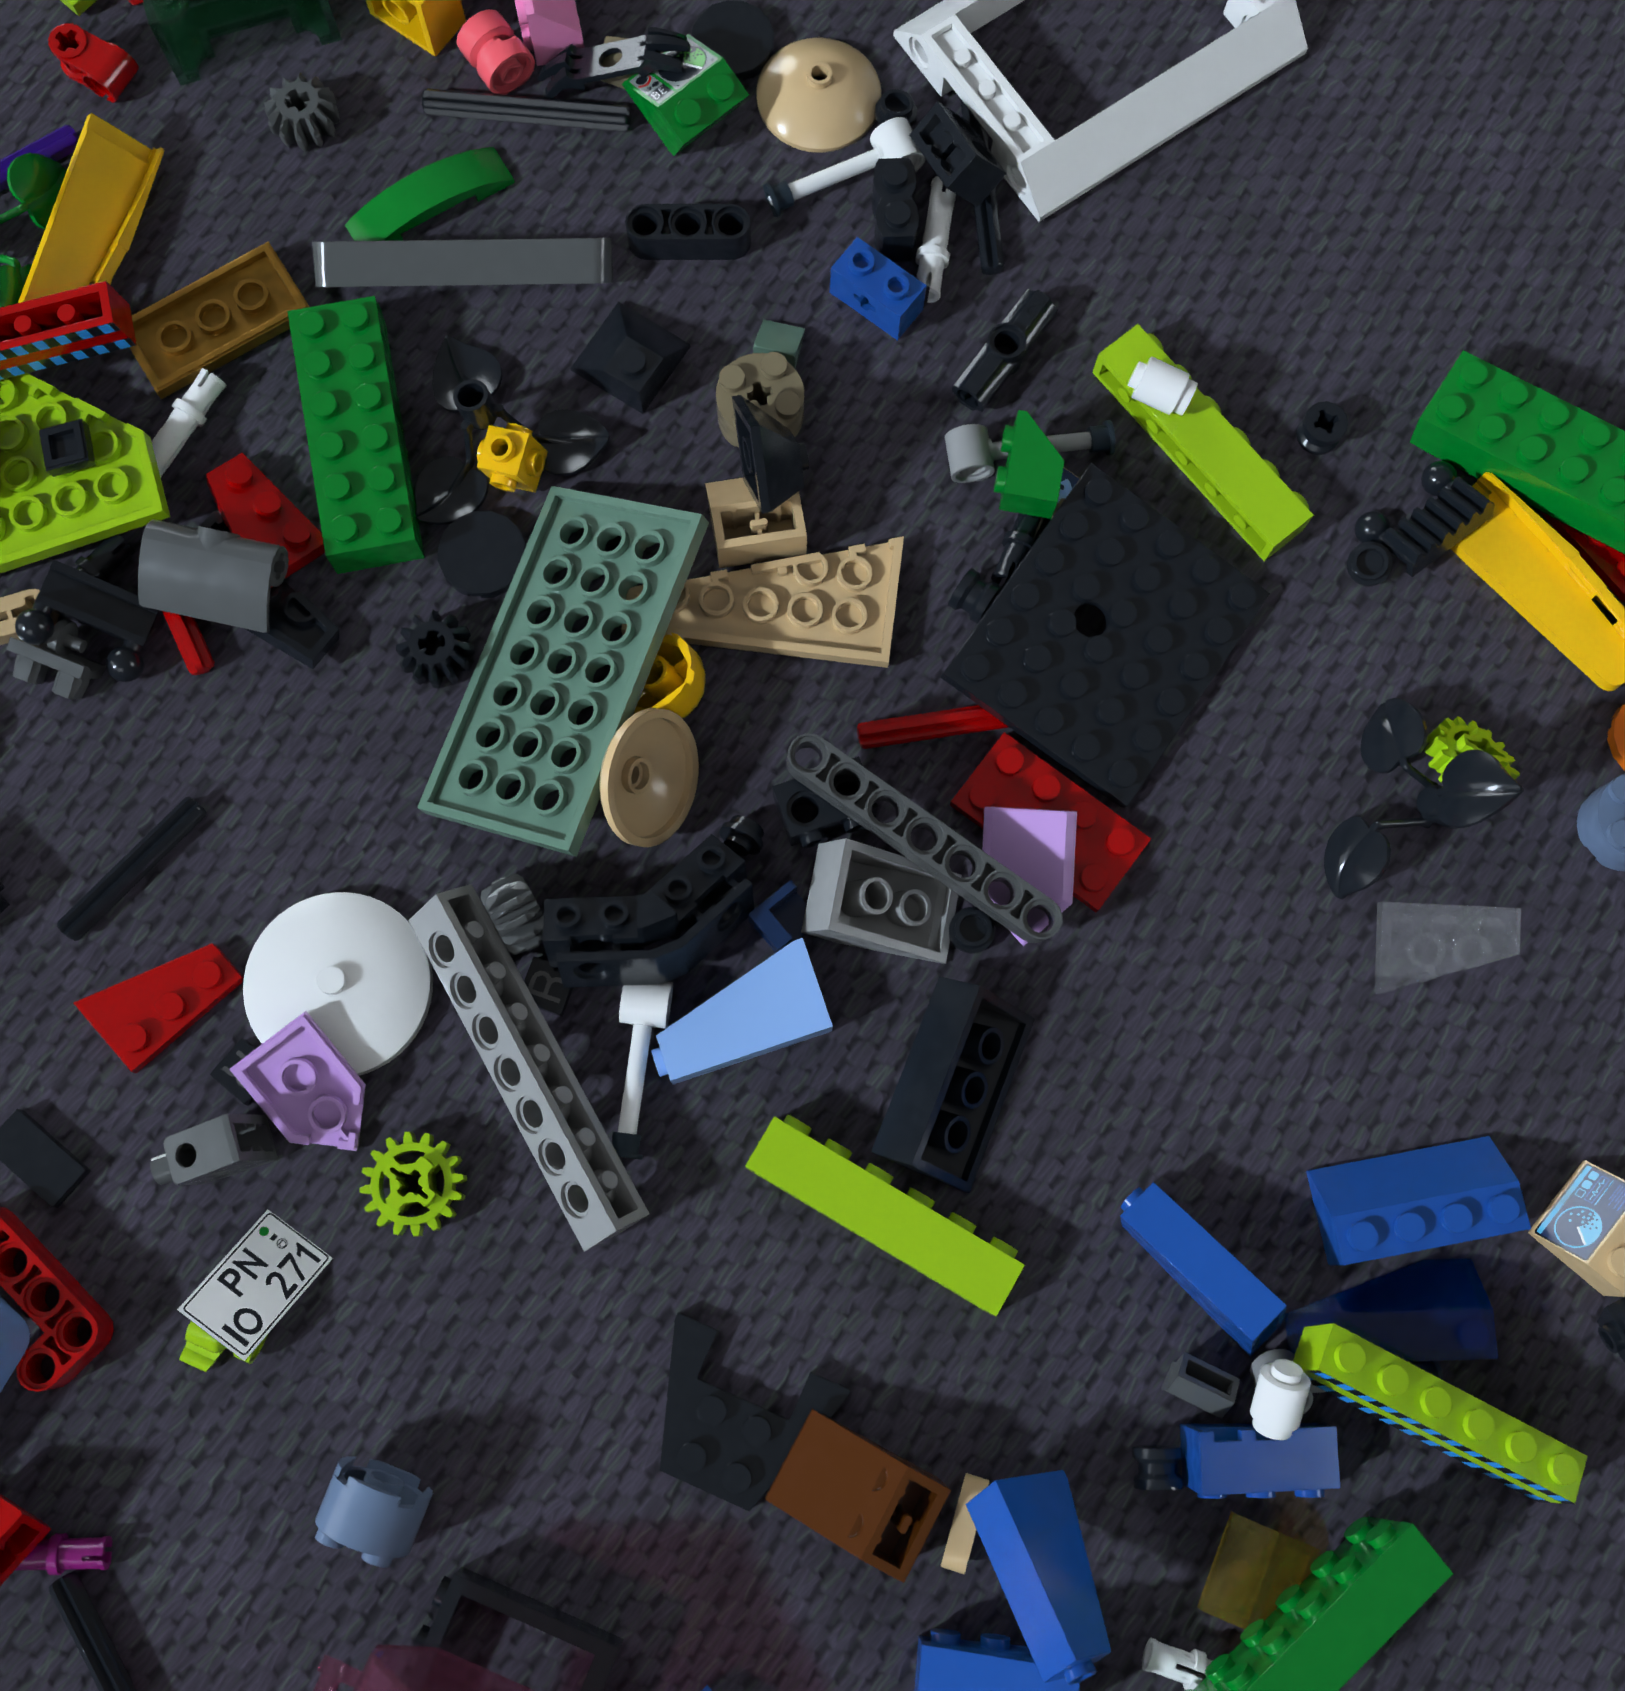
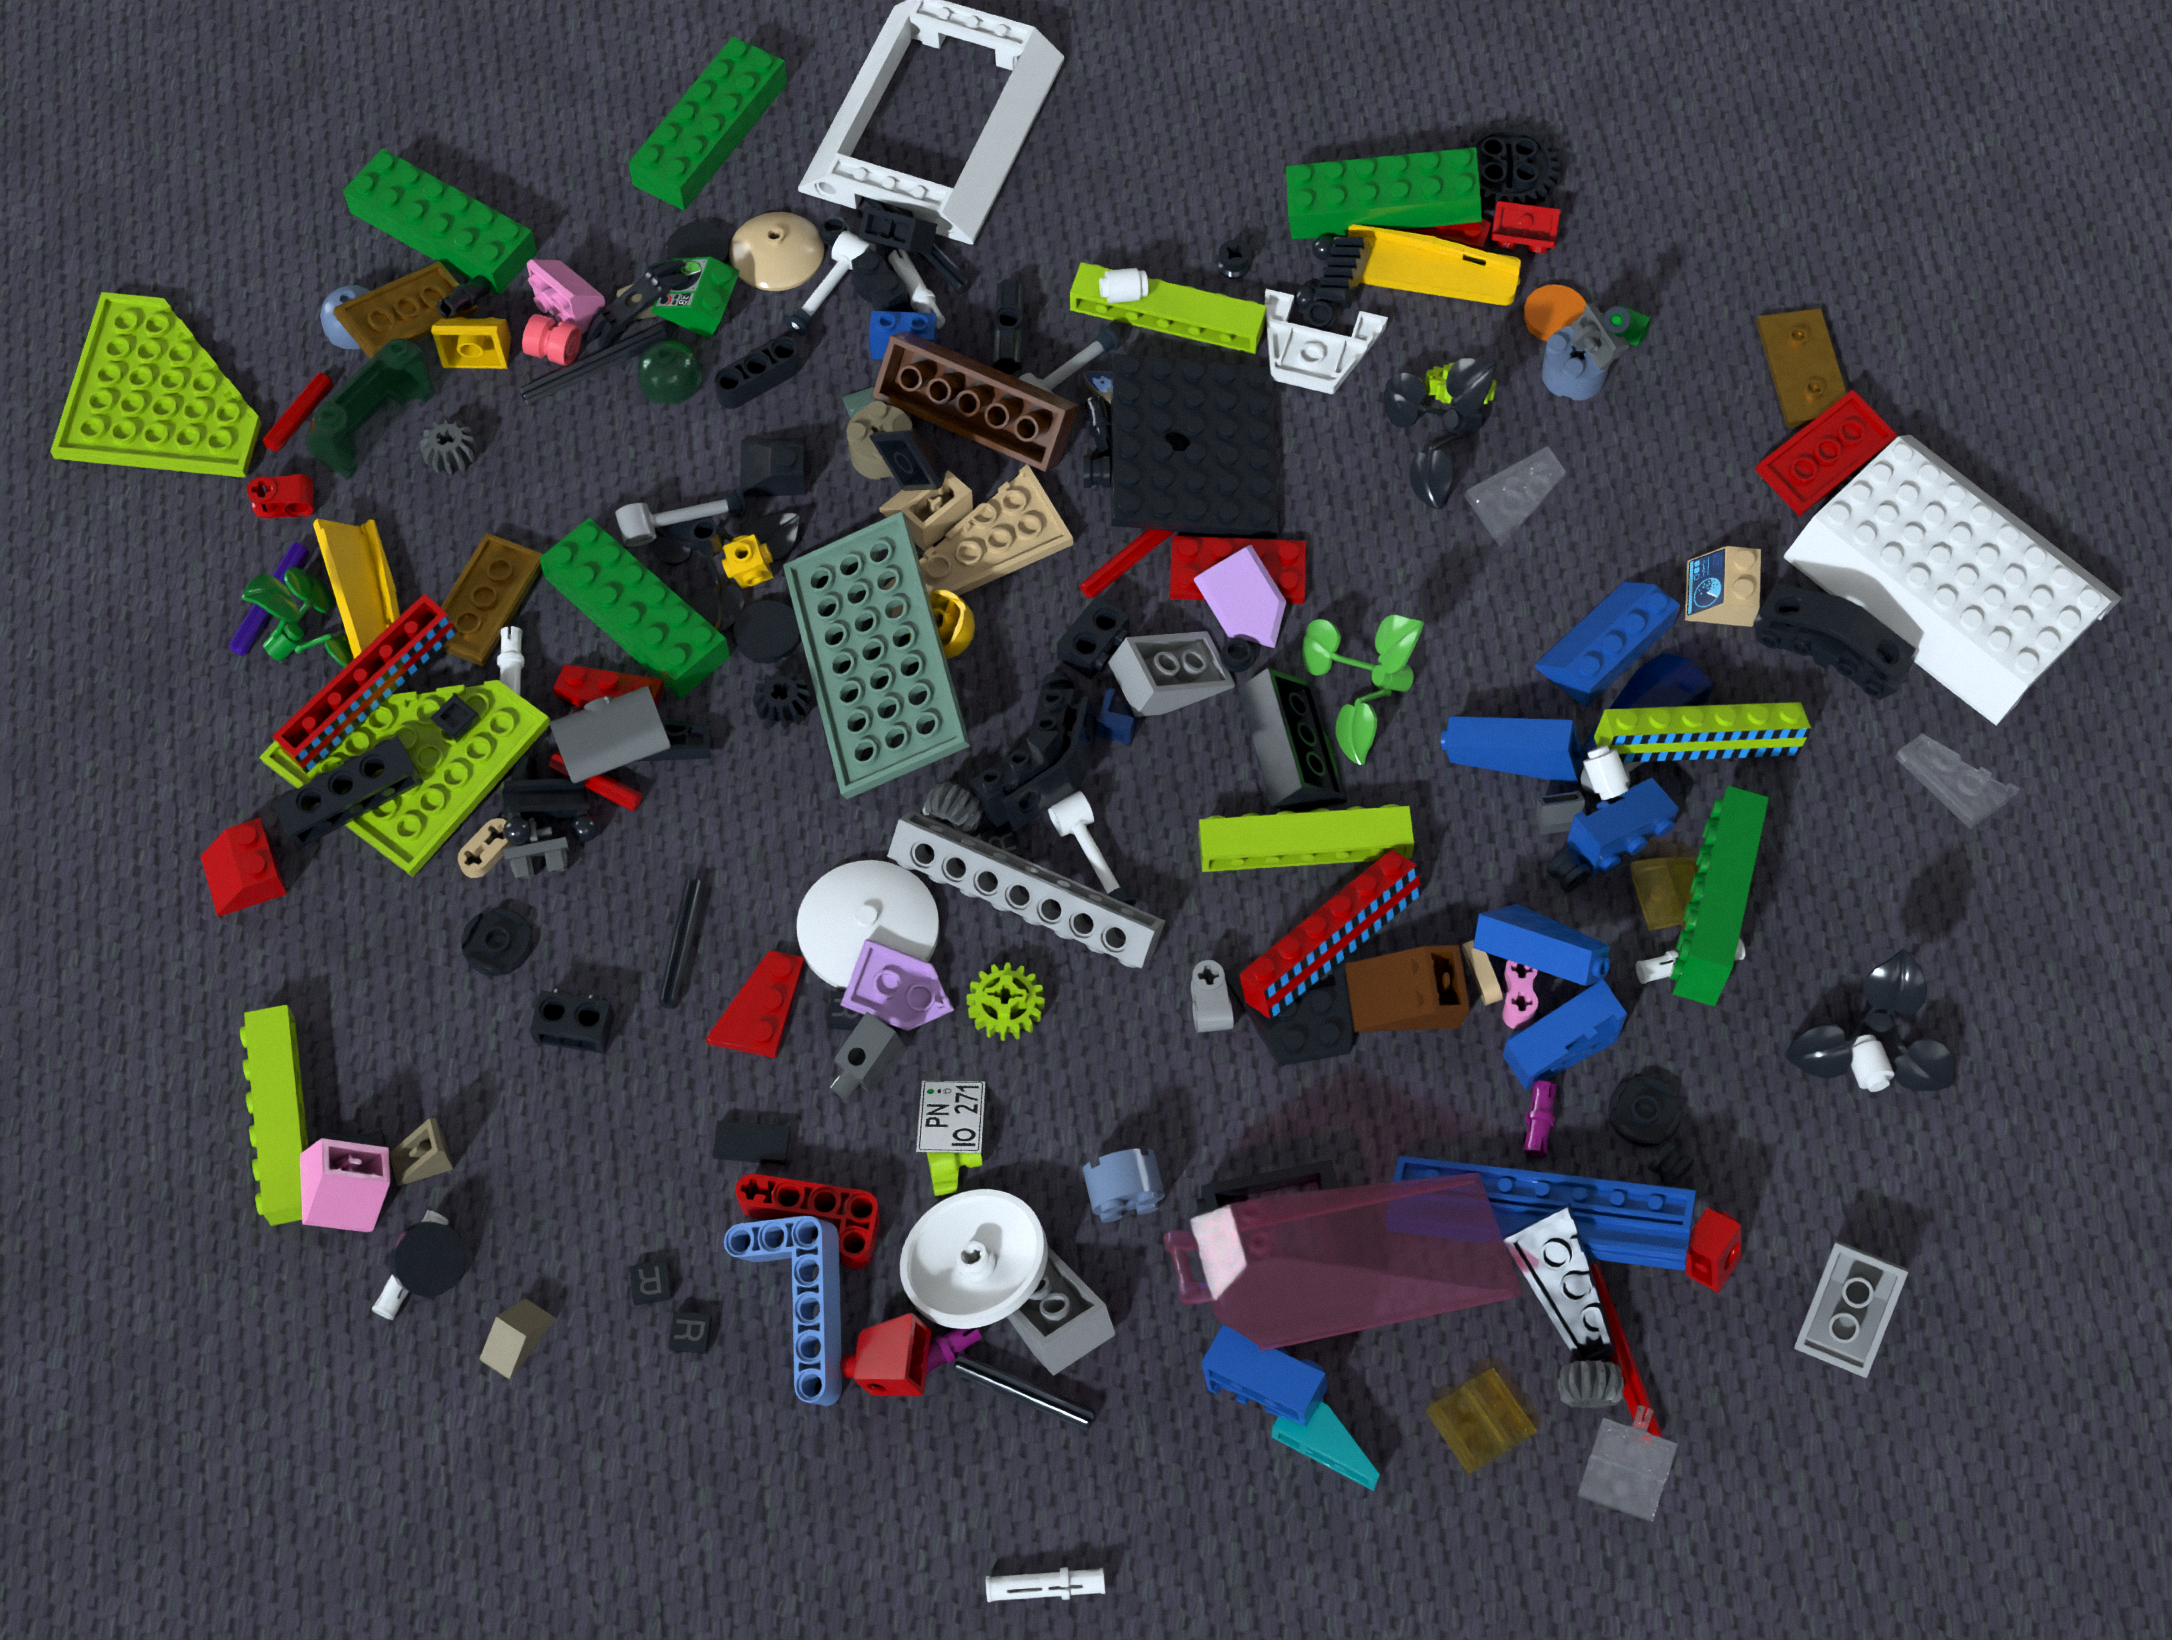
camera: 30 degrees left, 15 degrees down
dark grey beam [312,238,613,287] -> none
green slope [345,147,515,241] -> none
tan dish [599,708,699,847] -> none
light blue slope [651,938,833,1085] -> none
dark grey beam [787,733,1063,943] -> none
green slope [993,410,1065,519] -> none
none -> light grey piece [615,489,746,547]
none -> clear green cylinder [637,340,702,405]
none -> reddish brown brick [872,331,1079,472]
none -> white dish [900,1189,1048,1329]
none -> light grey slope [1007,1246,1116,1376]
none -> light grey piece [1190,960,1233,1033]
none -> red brick [1239,849,1422,1020]
none -> white wing [1265,289,1388,394]
none -> bright green plant [1302,615,1424,765]
none -> bright pink axle [1502,960,1538,1030]

